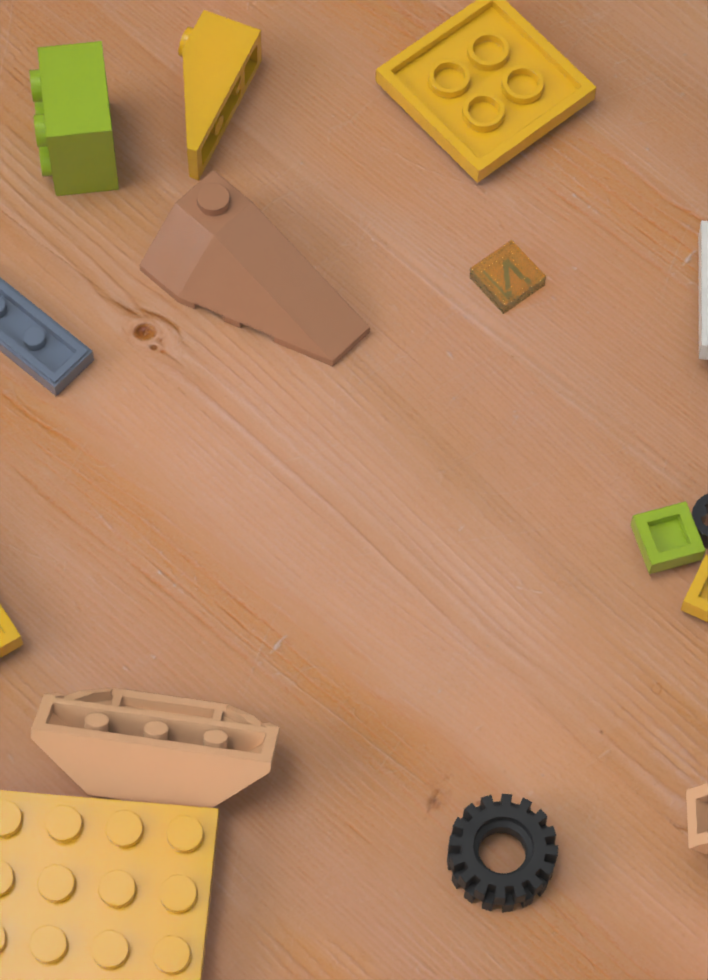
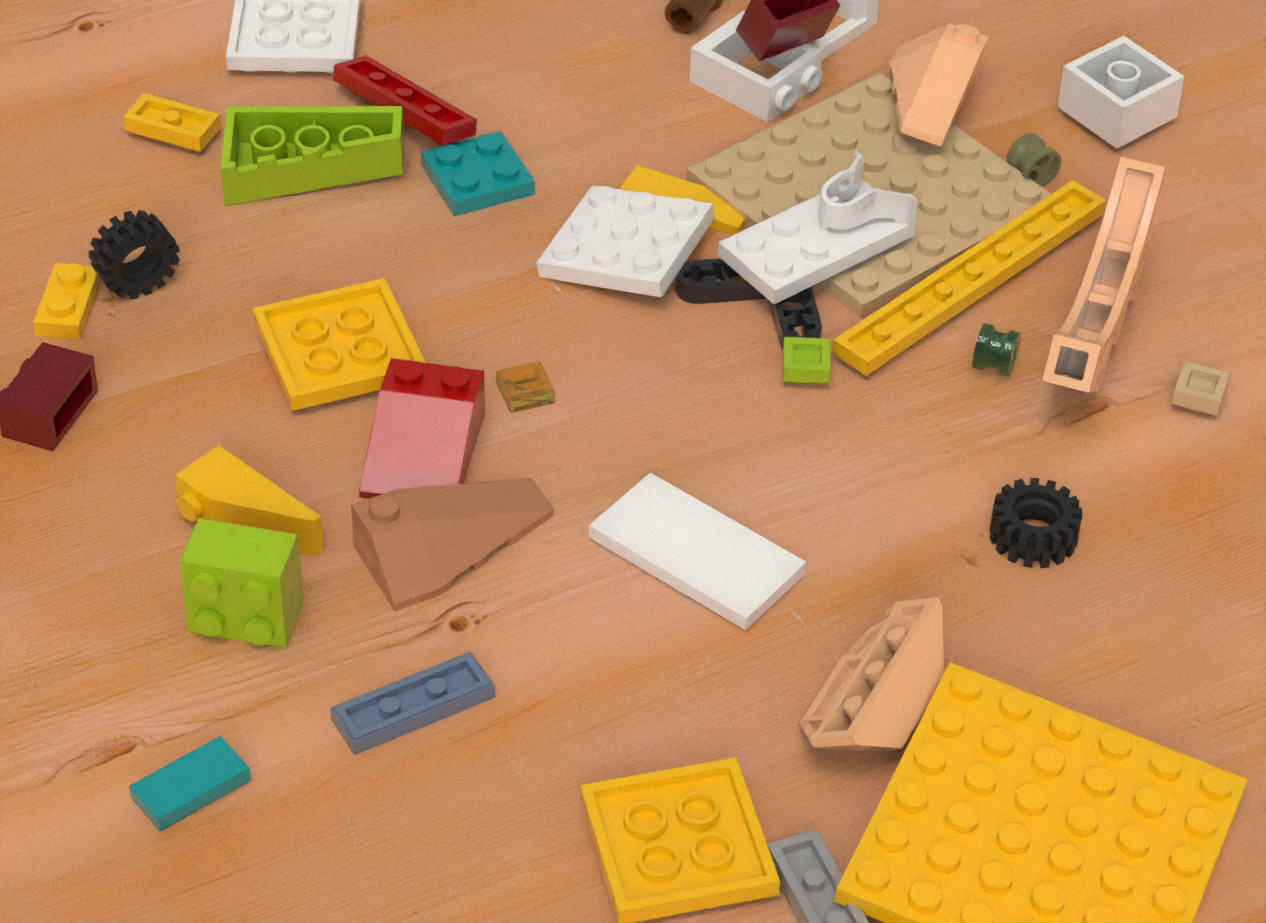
camera: 70 degrees left, 20 degrees down
none -> slope [359,358,485,499]
none -> white tile [589,472,807,631]

